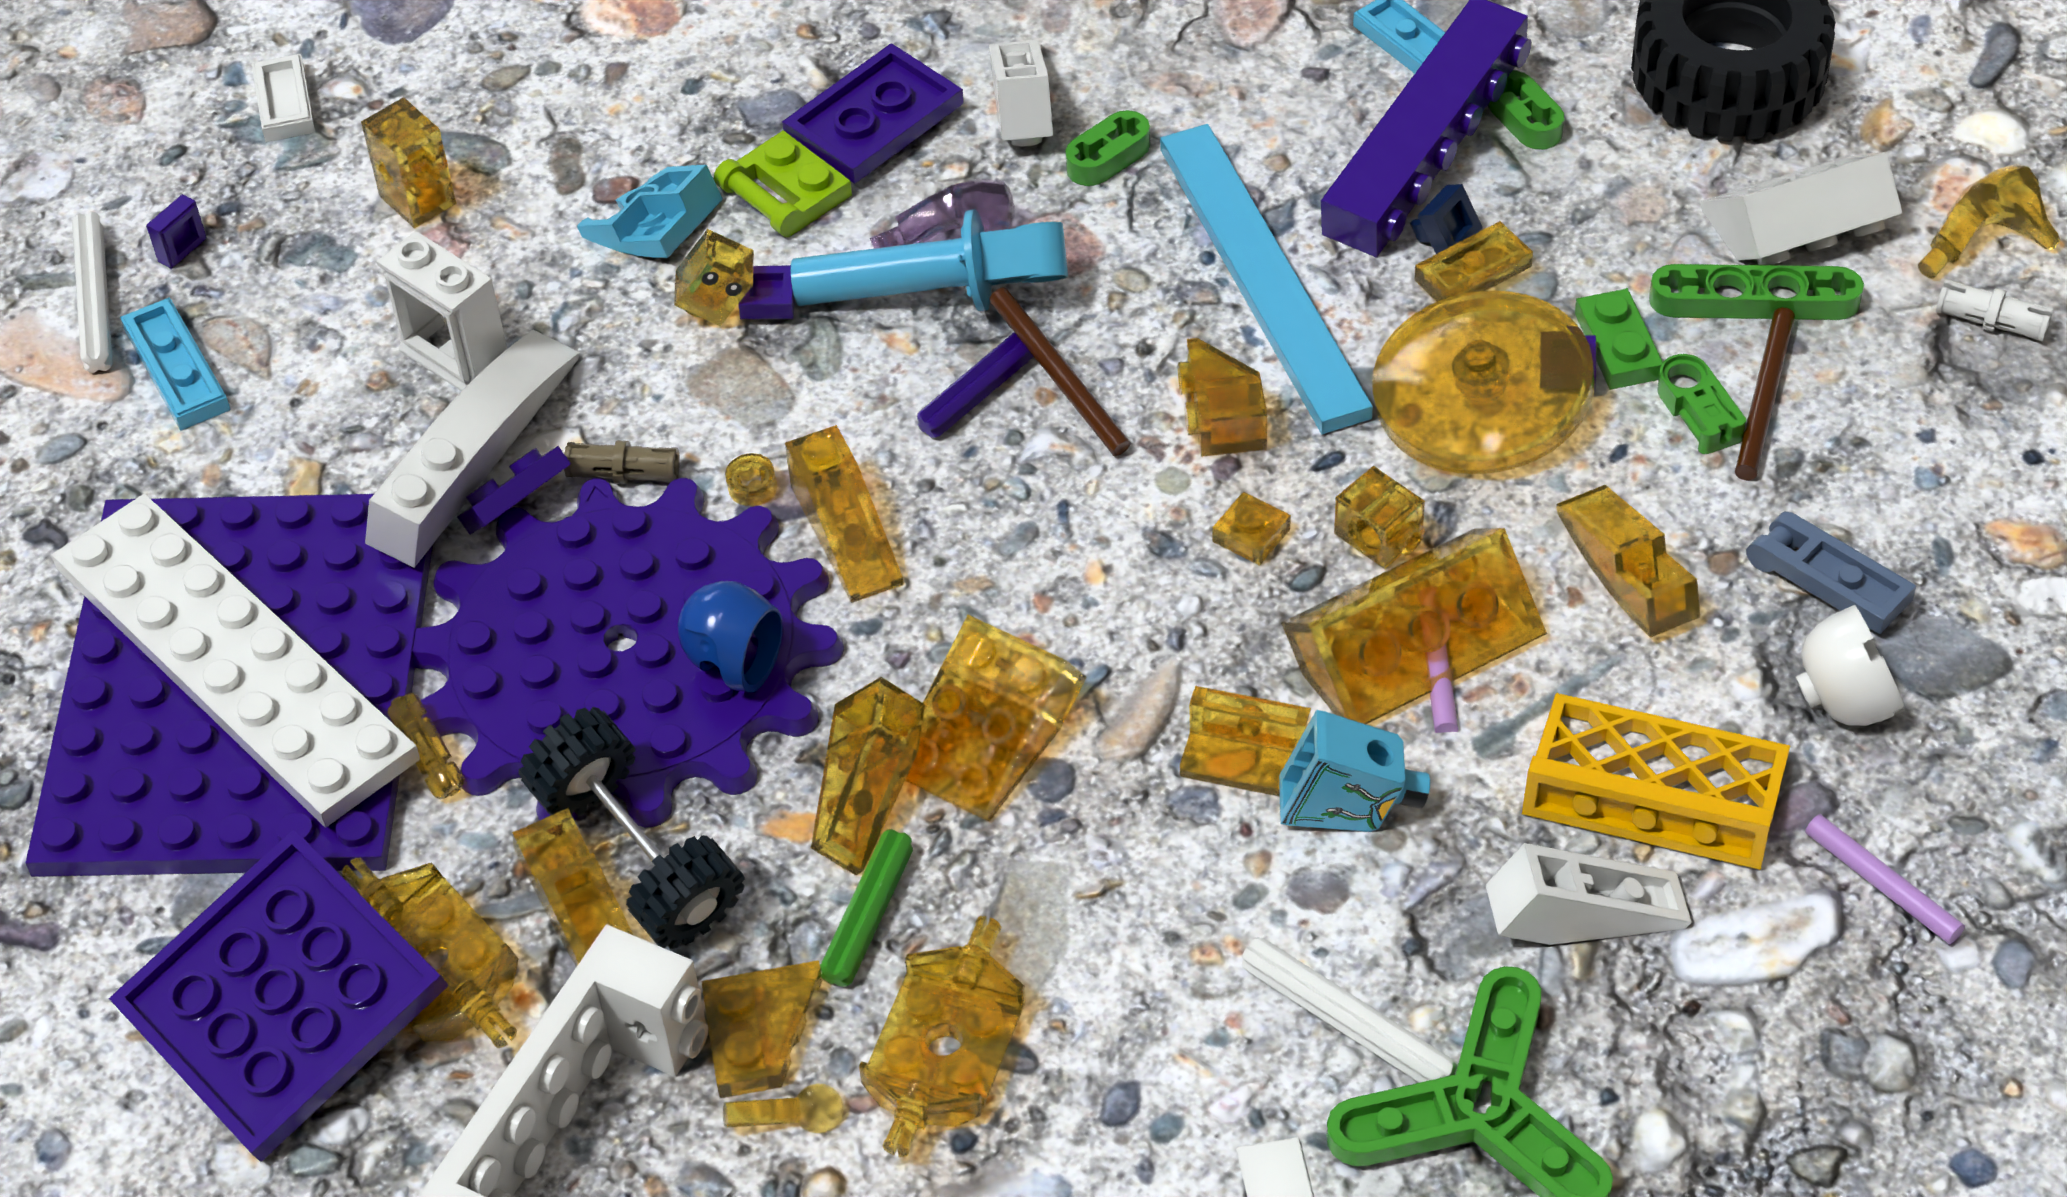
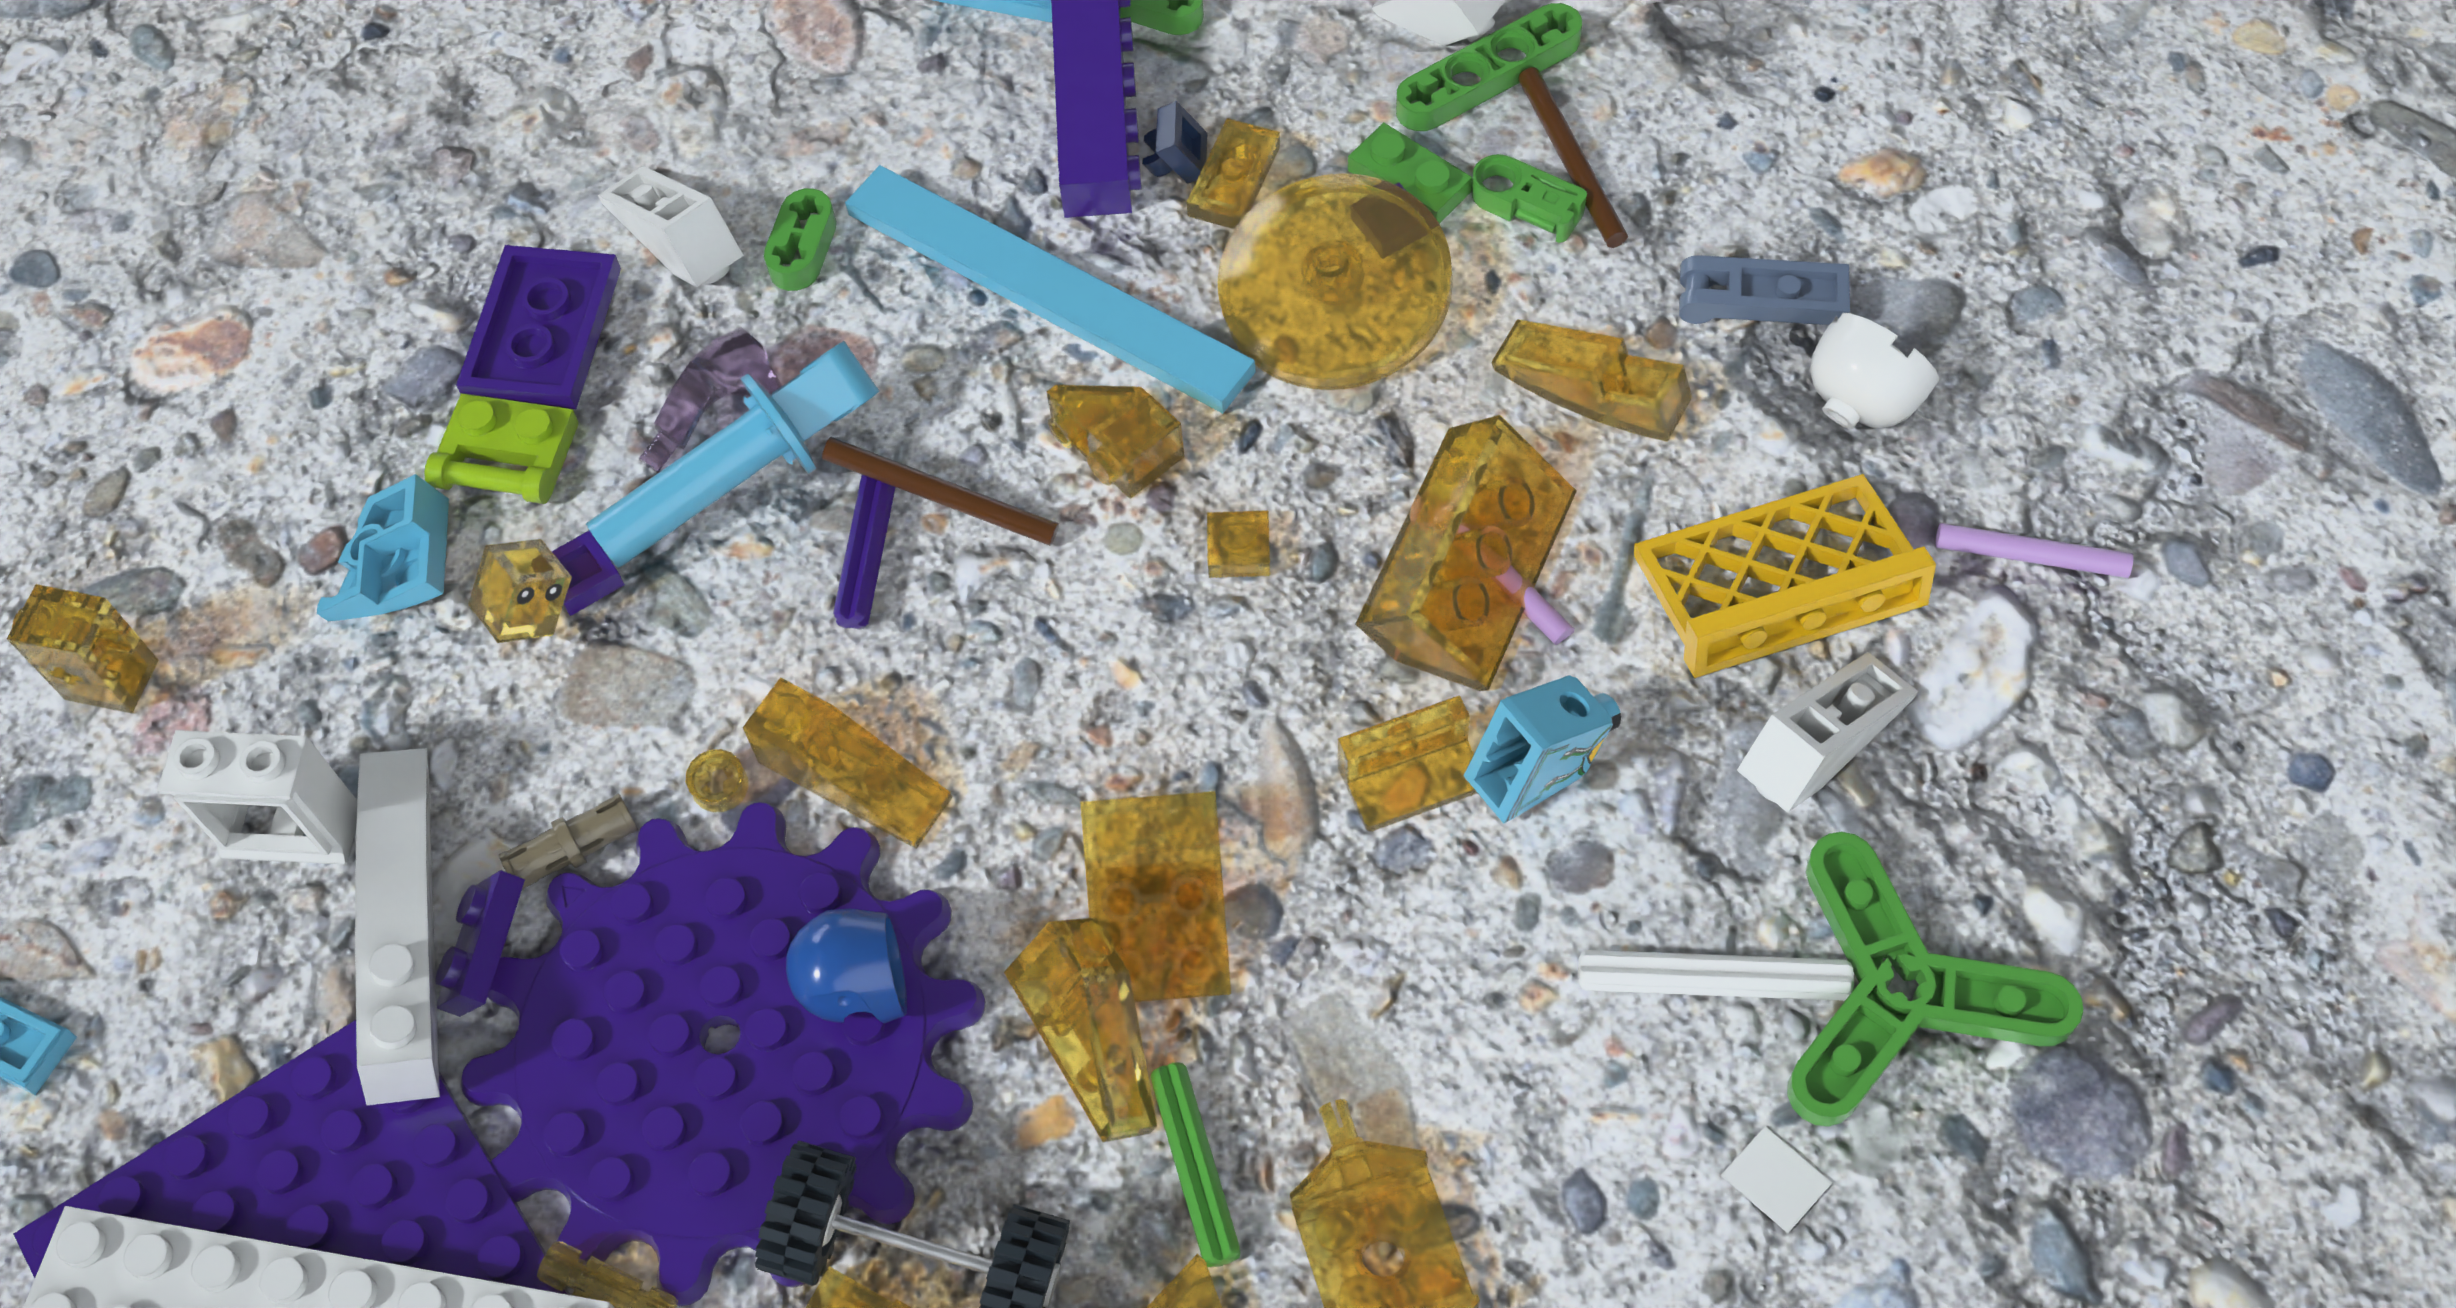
camera: 35 degrees left, 10 degrees up
clear yellow brick [1334,466,1425,569] -> none

